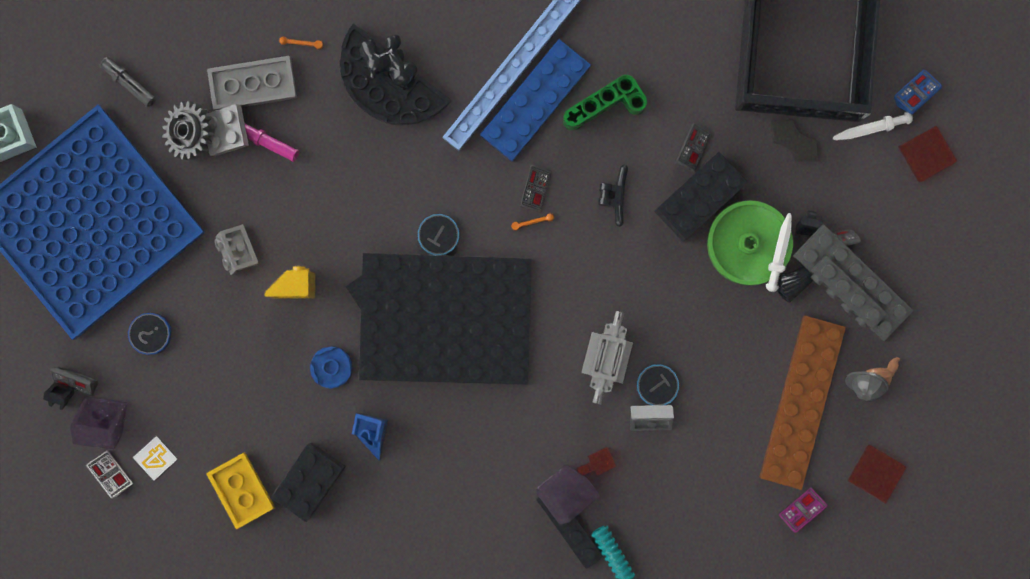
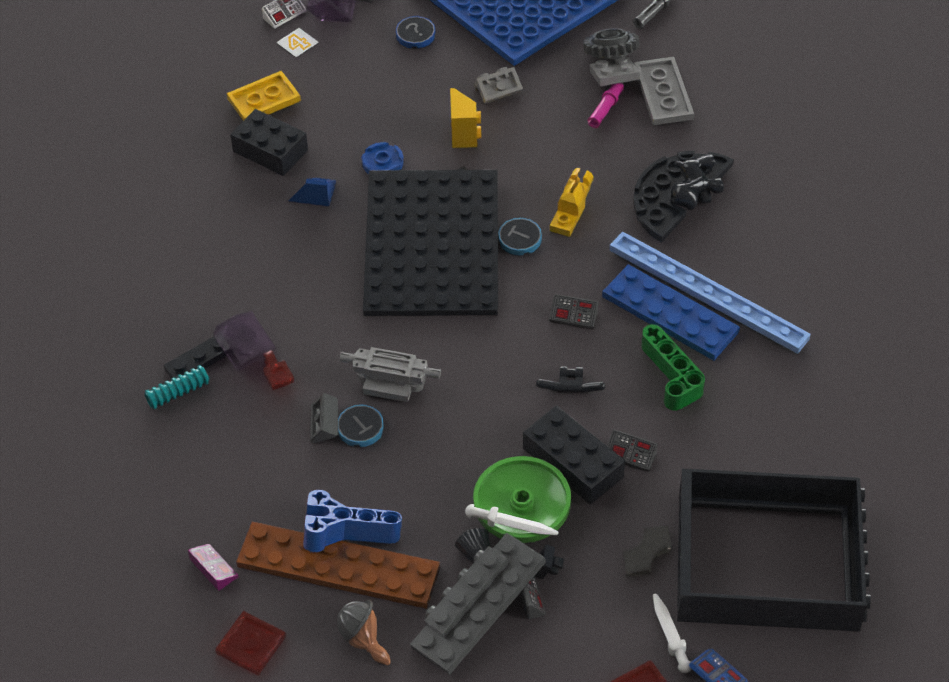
camera: 90 degrees right, 35 degrees down
orange hinge [279,36,323,49] -> none
orange hinge [511,213,554,231] -> none
none -> blue beam [303,490,402,552]
none -> yellow plate [550,168,593,237]

